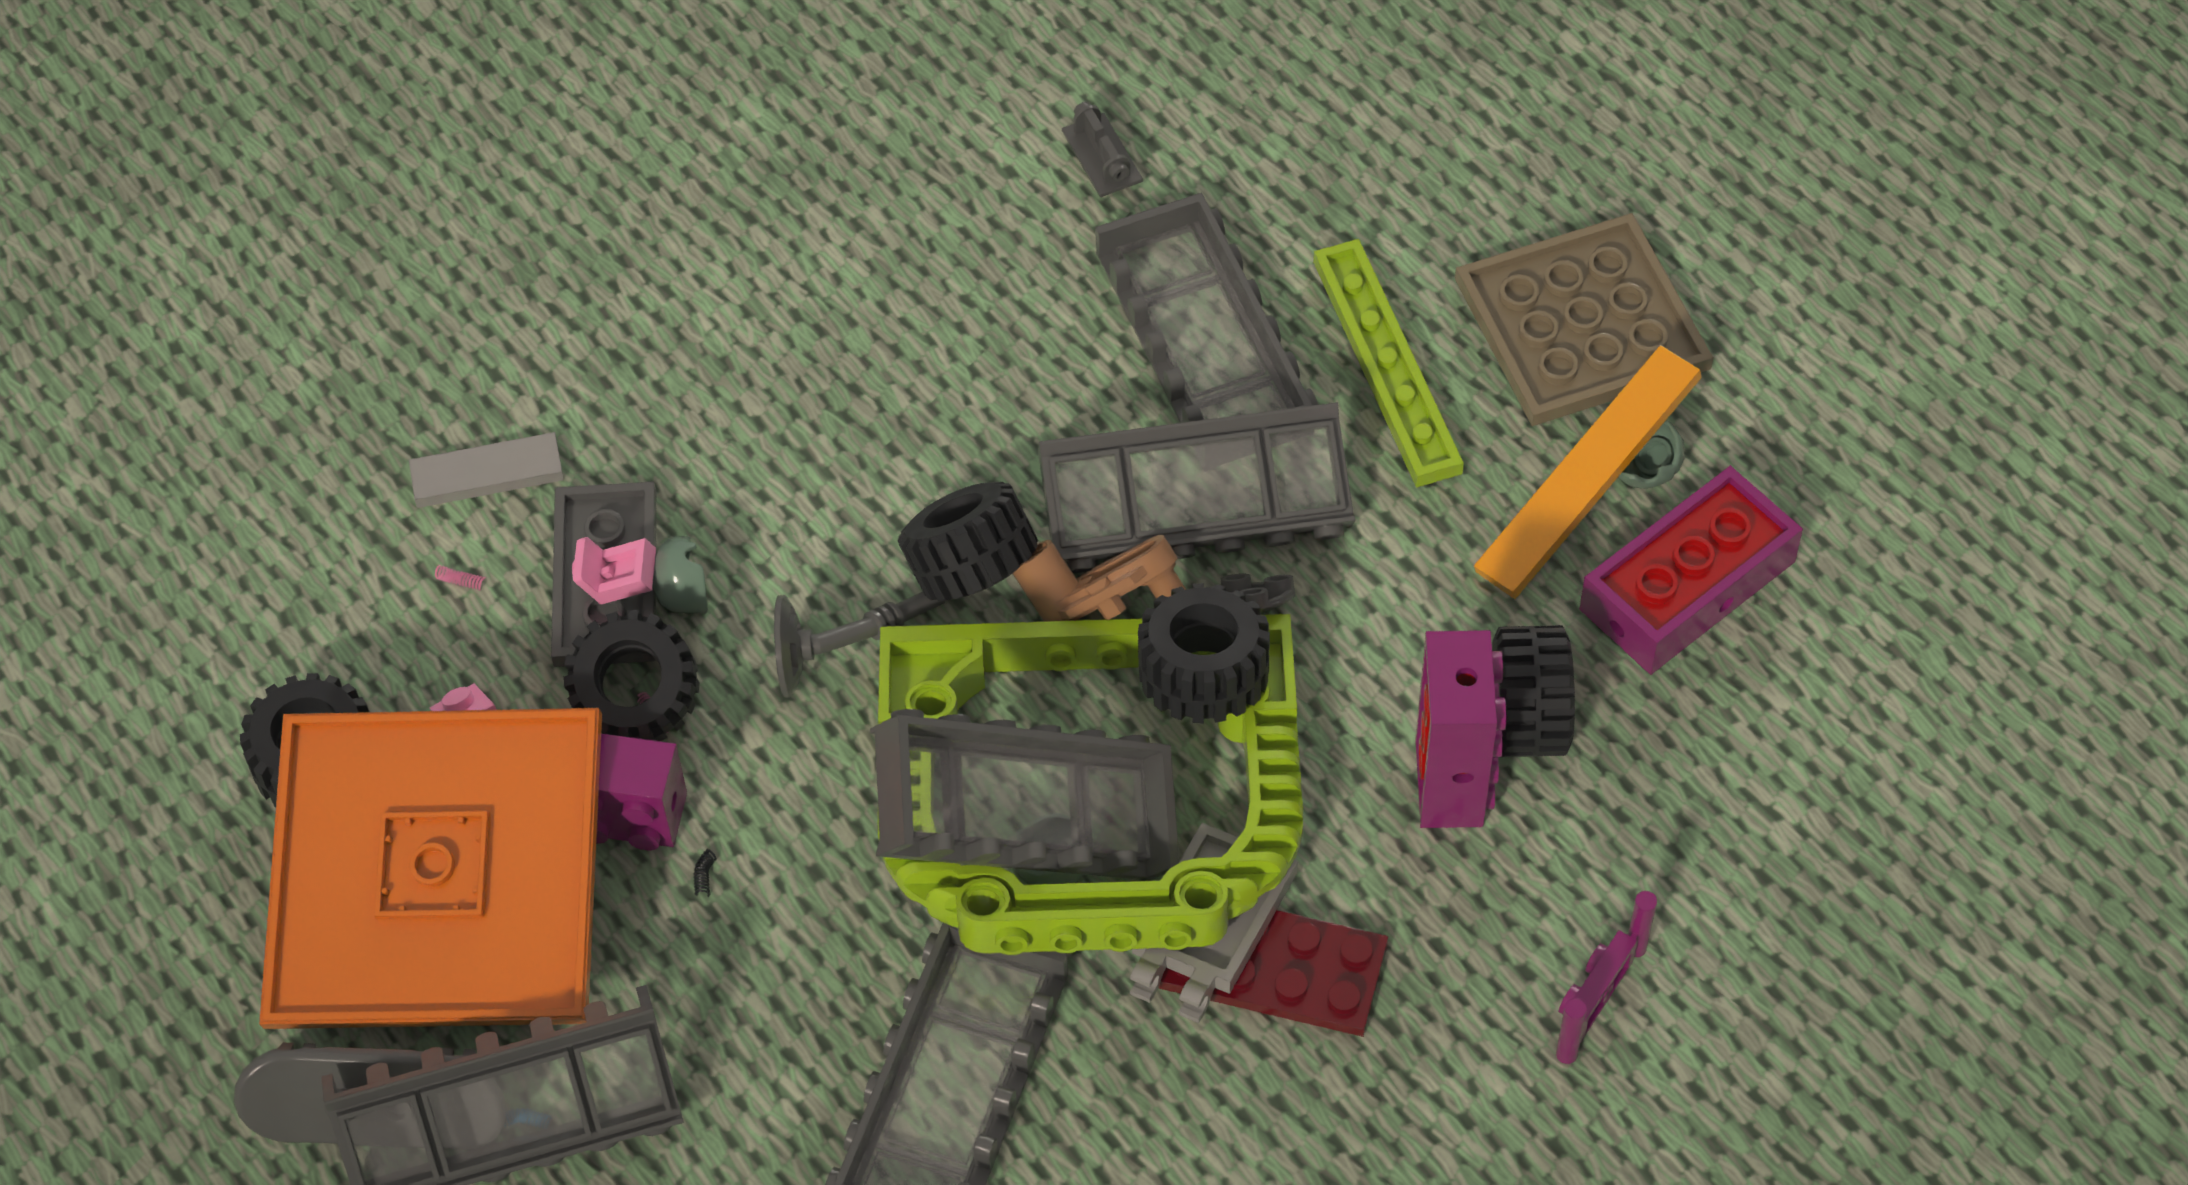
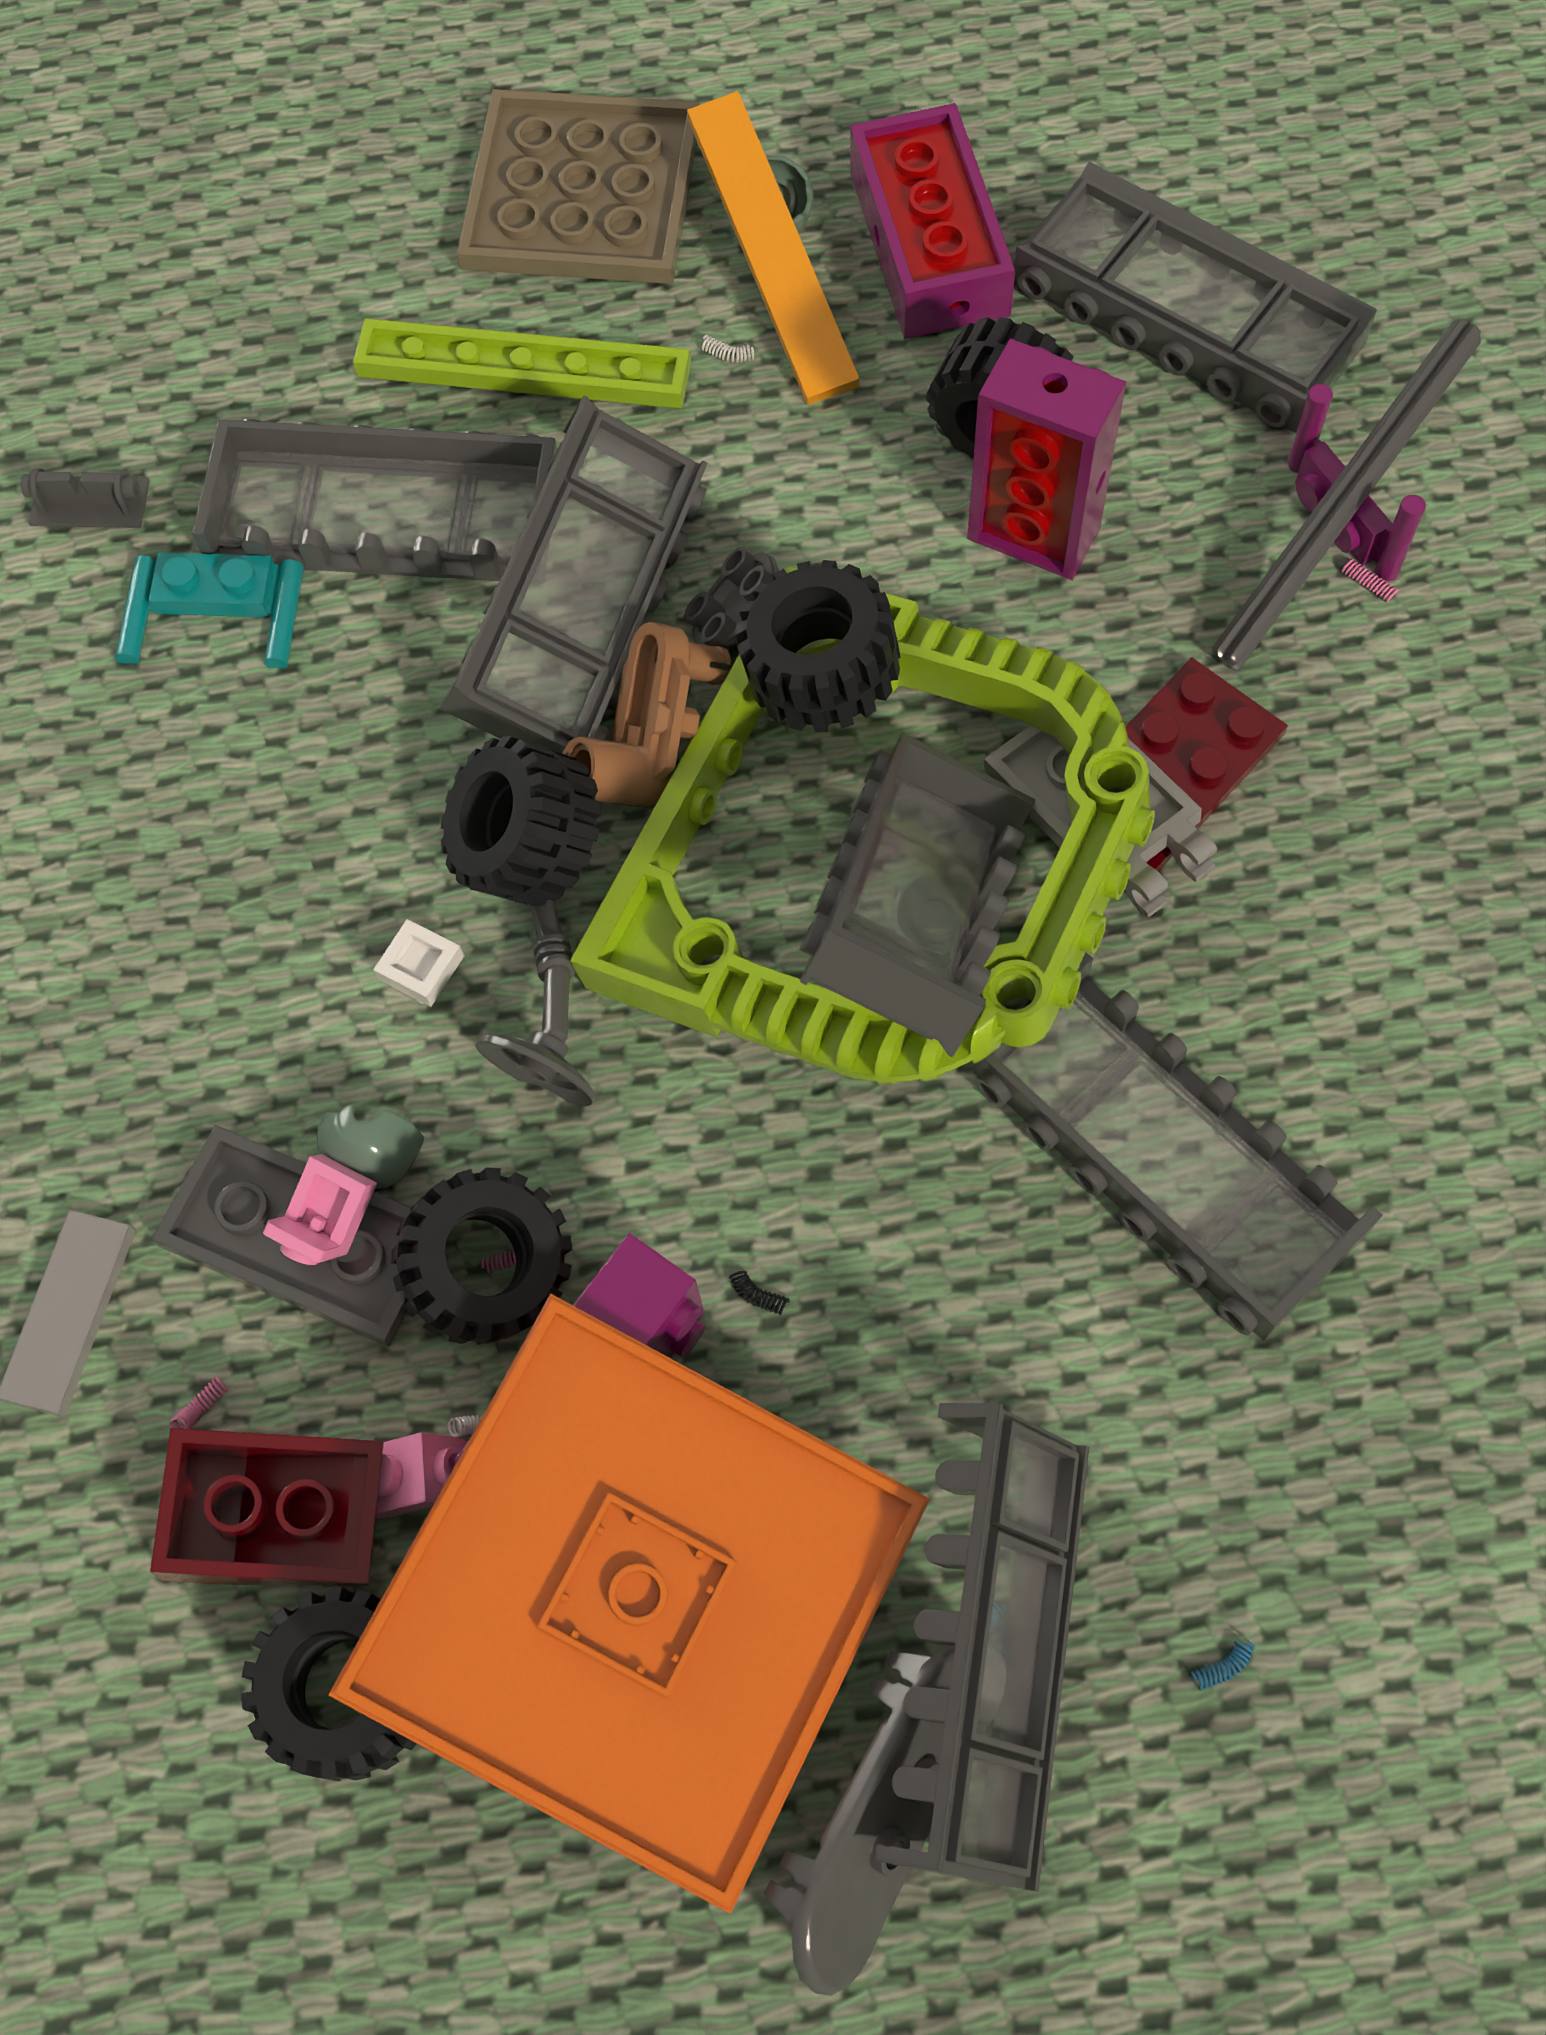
camera: 60 degrees left, 10 degrees up
none -> teal plate [115,552,304,668]
none -> dark red slope [150,1428,384,1586]
none -> white tile [373,919,464,1007]
none -> white leg [702,335,754,363]
none -> dark grey window [1014,162,1377,433]
none -> dark grey axle [1212,319,1481,670]
none -> bright pink leg [1341,557,1399,603]

